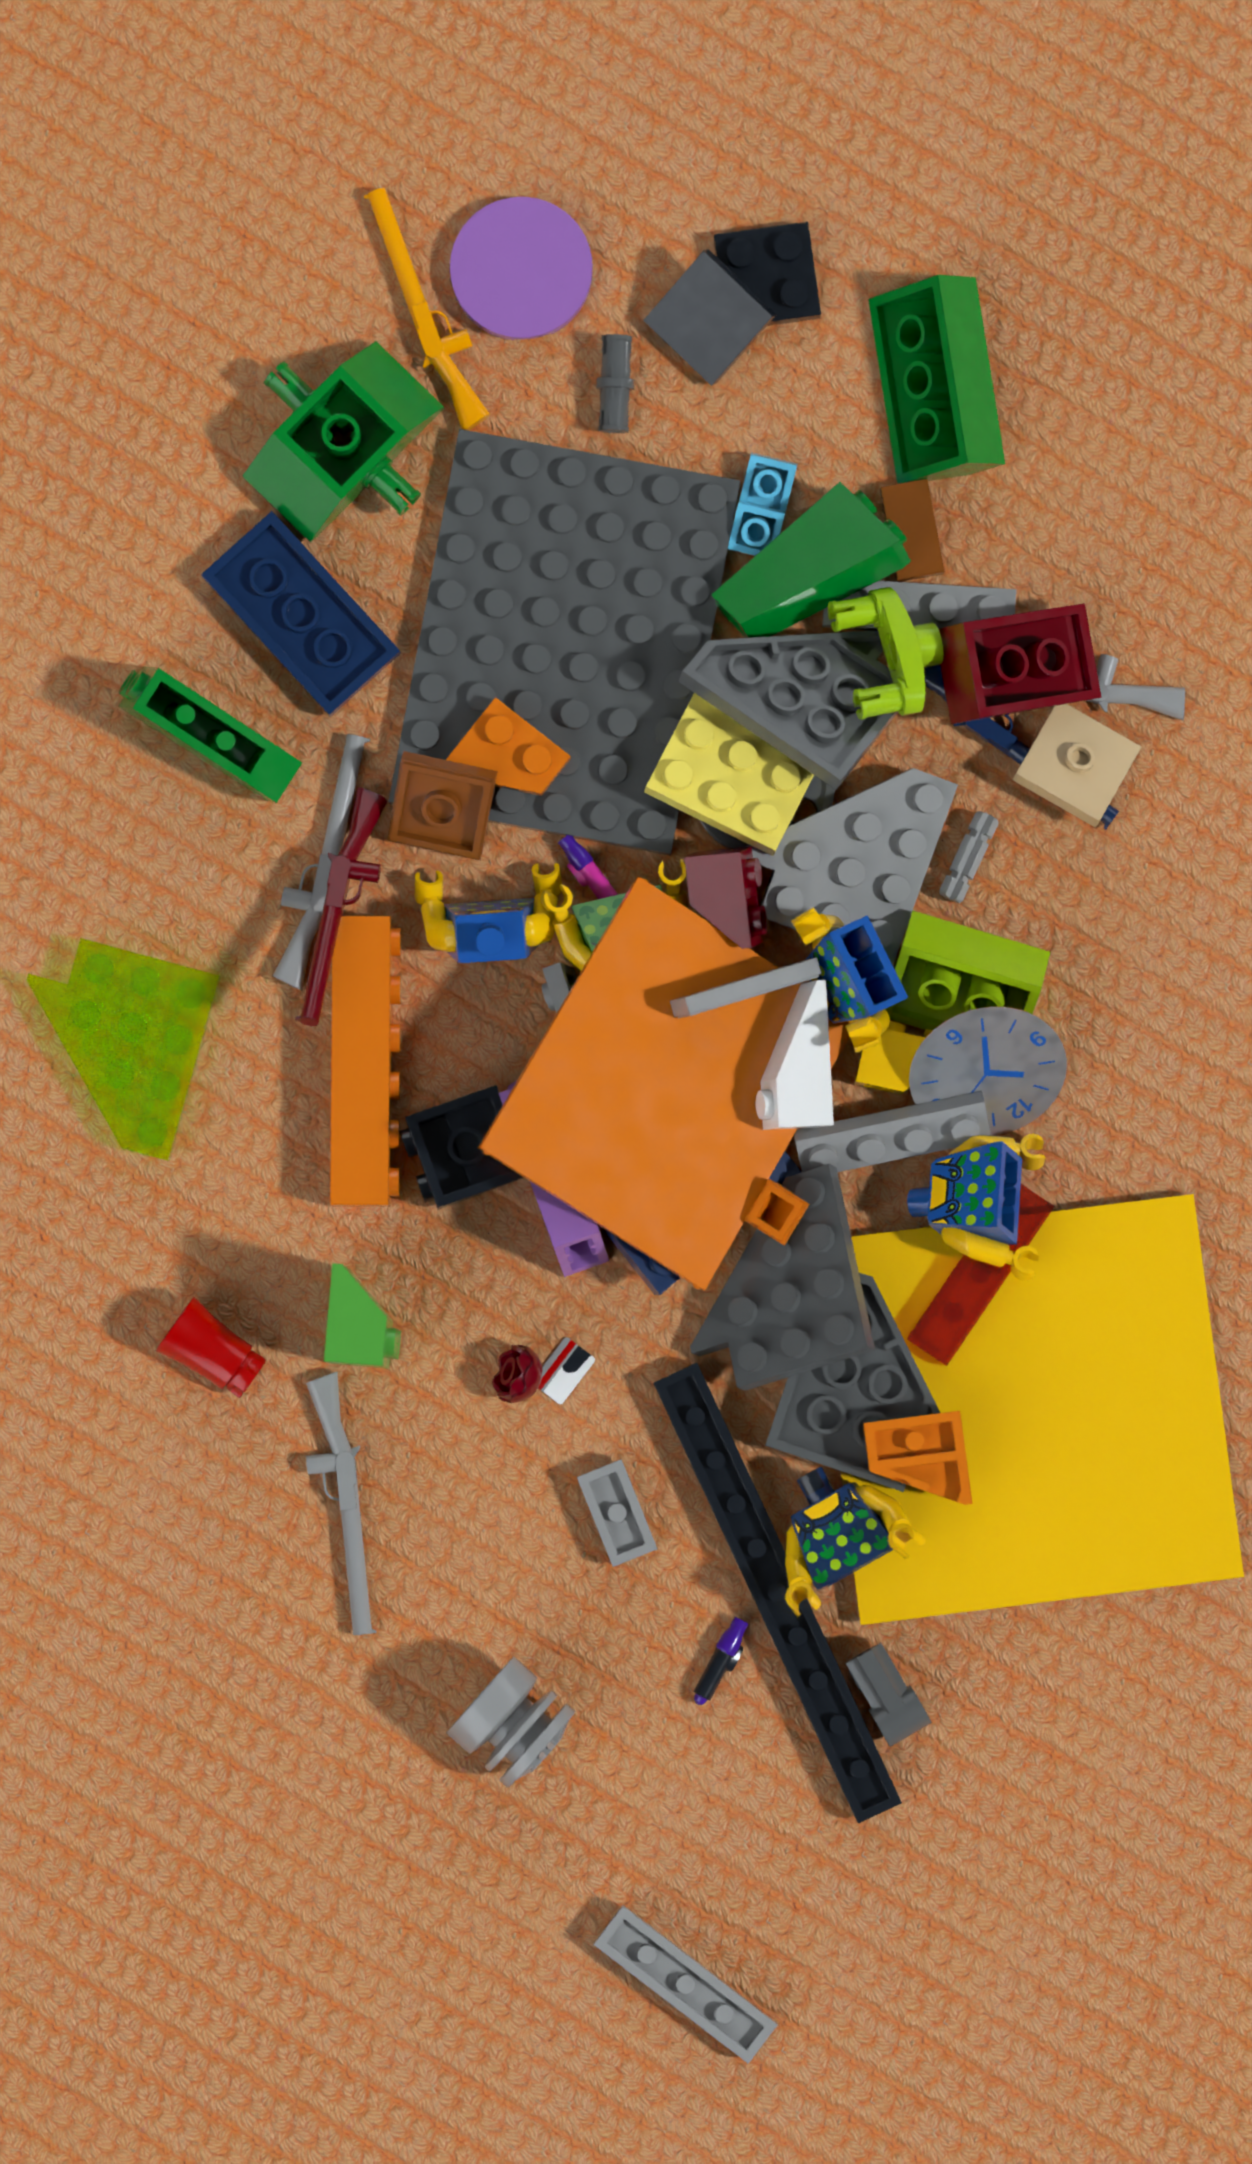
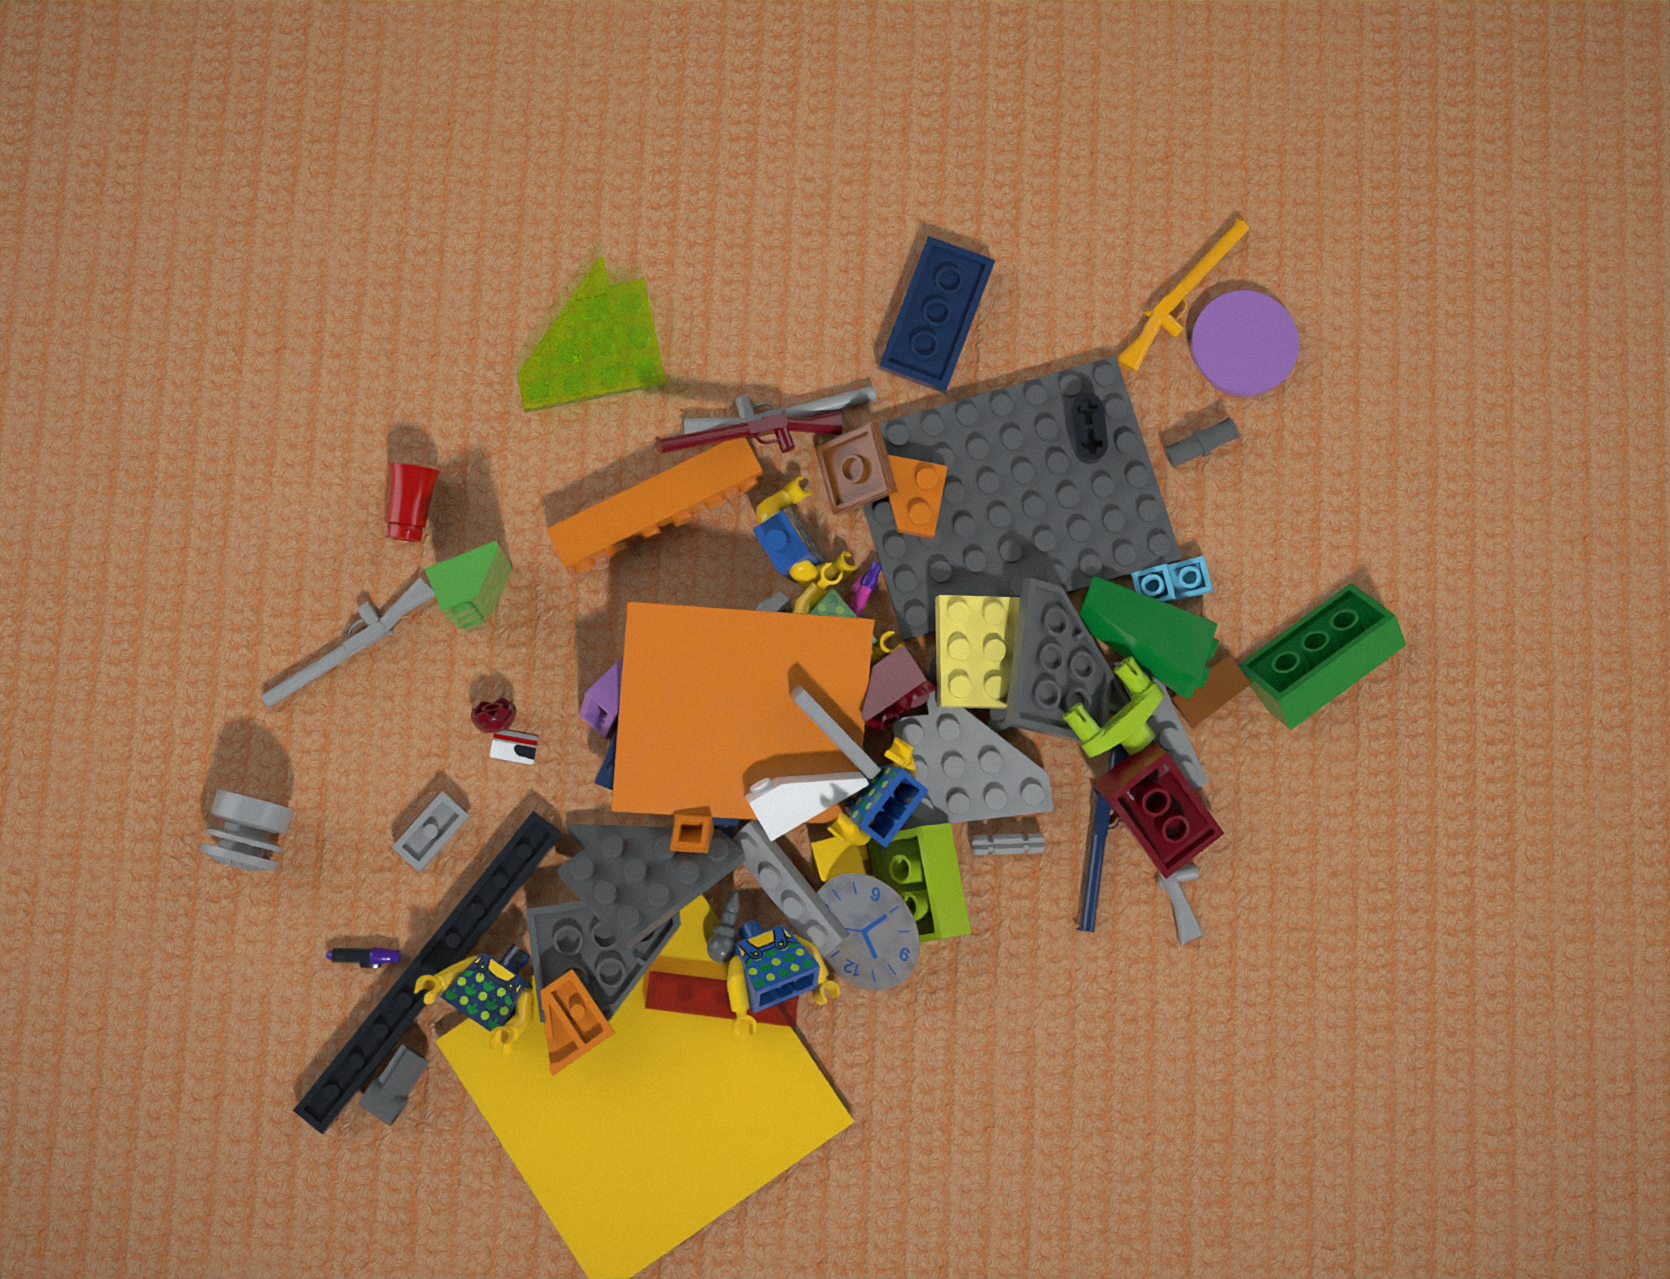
camera: 55 degrees right, 5 degrees down
green slope [118,666,302,803] -> none
green slope [242,341,444,543] -> none
black plate [400,1085,524,1210] -> none
light grey plate [594,1905,778,2064] -> none
black tile [643,249,777,386] -> none
black plate [714,222,821,326] -> none
tan plate [1013,704,1141,828] -> none
none -> dark grey bar [706,891,740,963]
none -> black beam [1069,393,1108,464]

